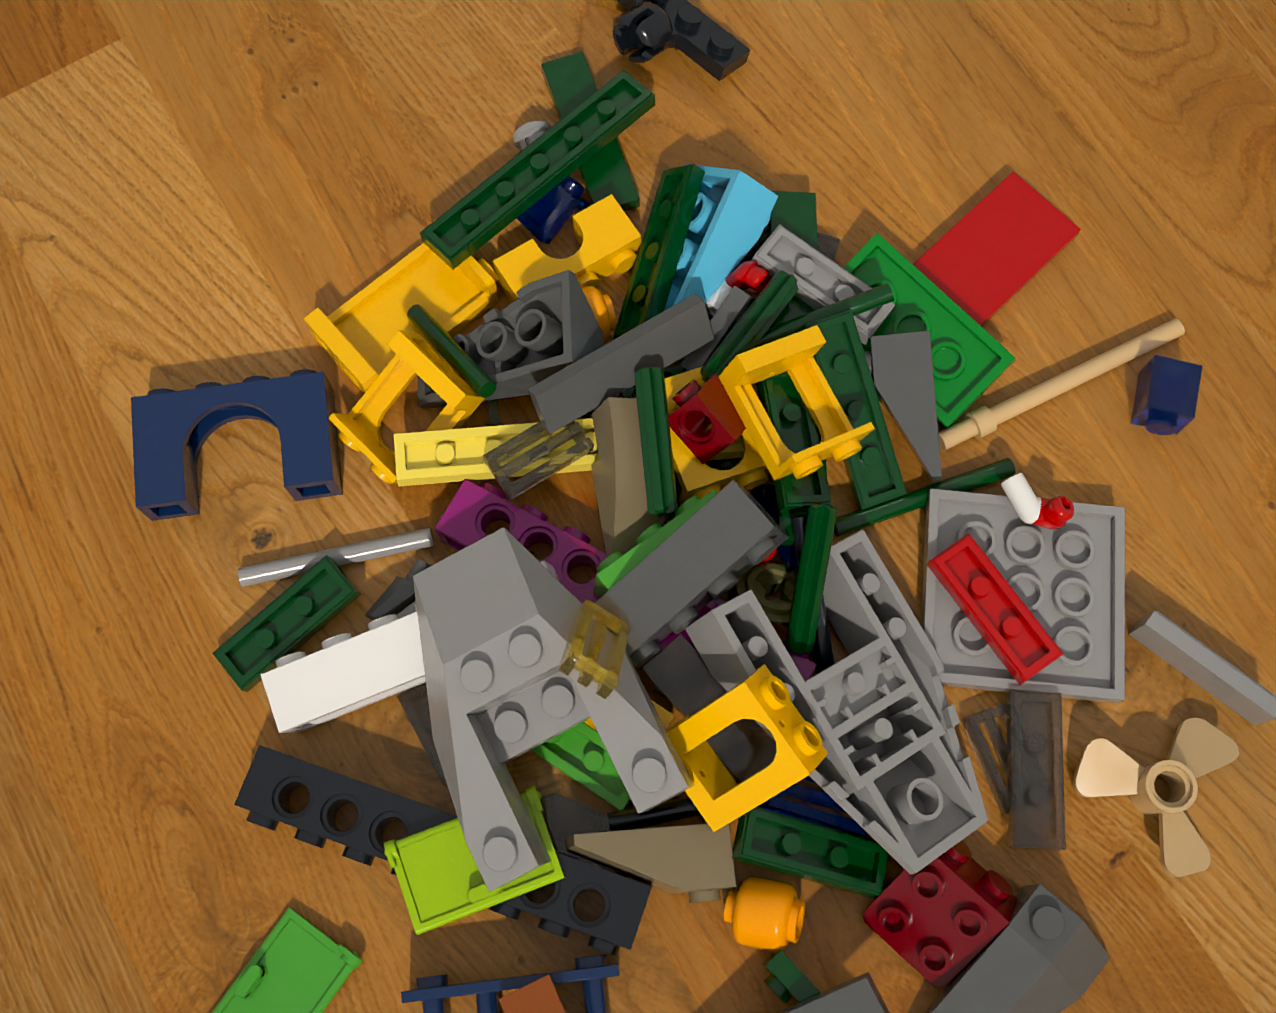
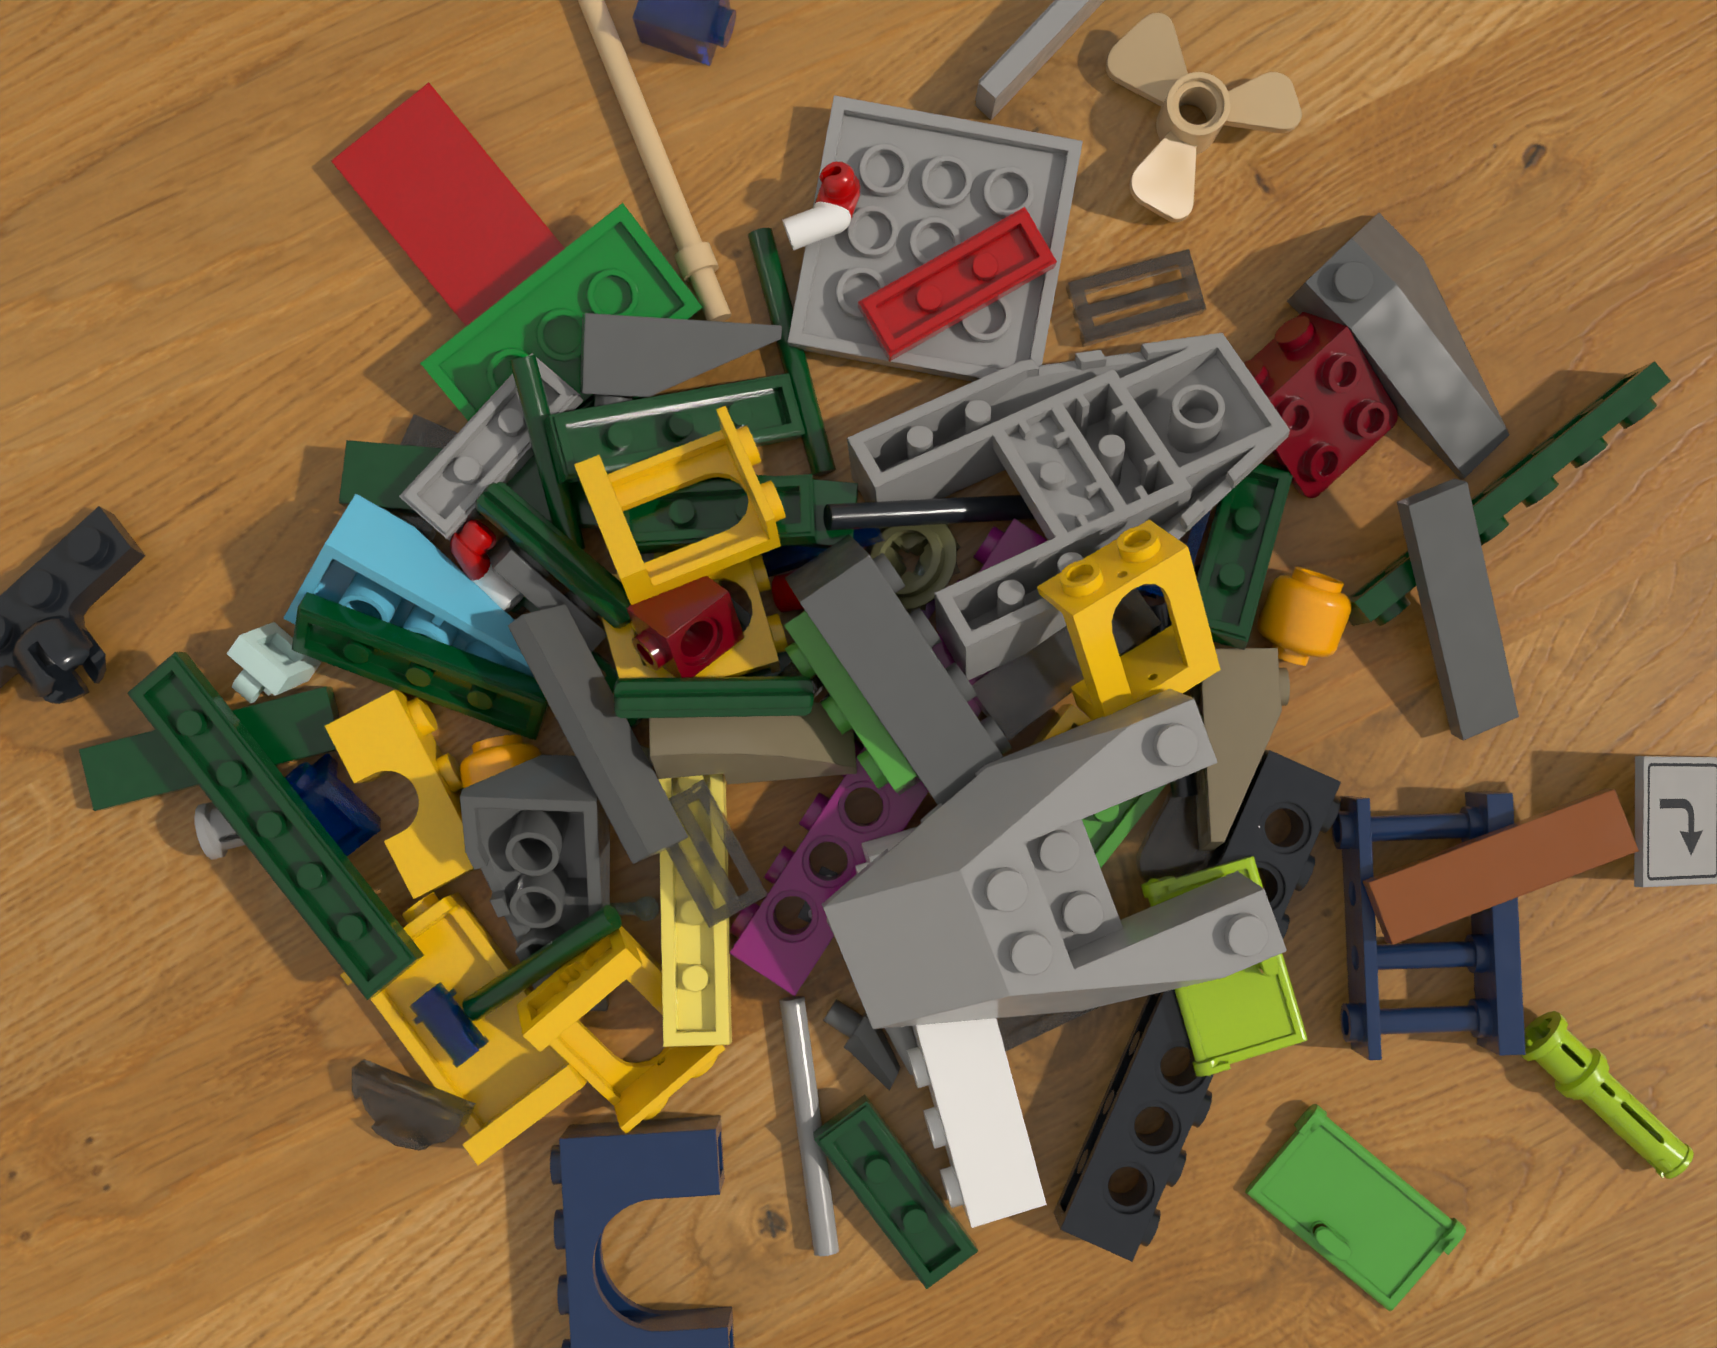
camera: 85 degrees left, 15 degrees up
clear yellow tile [558,599,631,699] -> none
dark green axle [785,503,837,654] -> none
clear smoke tile [1006,690,1066,851] -> none
none -> light aqua tile [227,622,321,704]
none -> clear smoke tile [352,1059,476,1151]
none -> clear blue pin [409,981,489,1068]

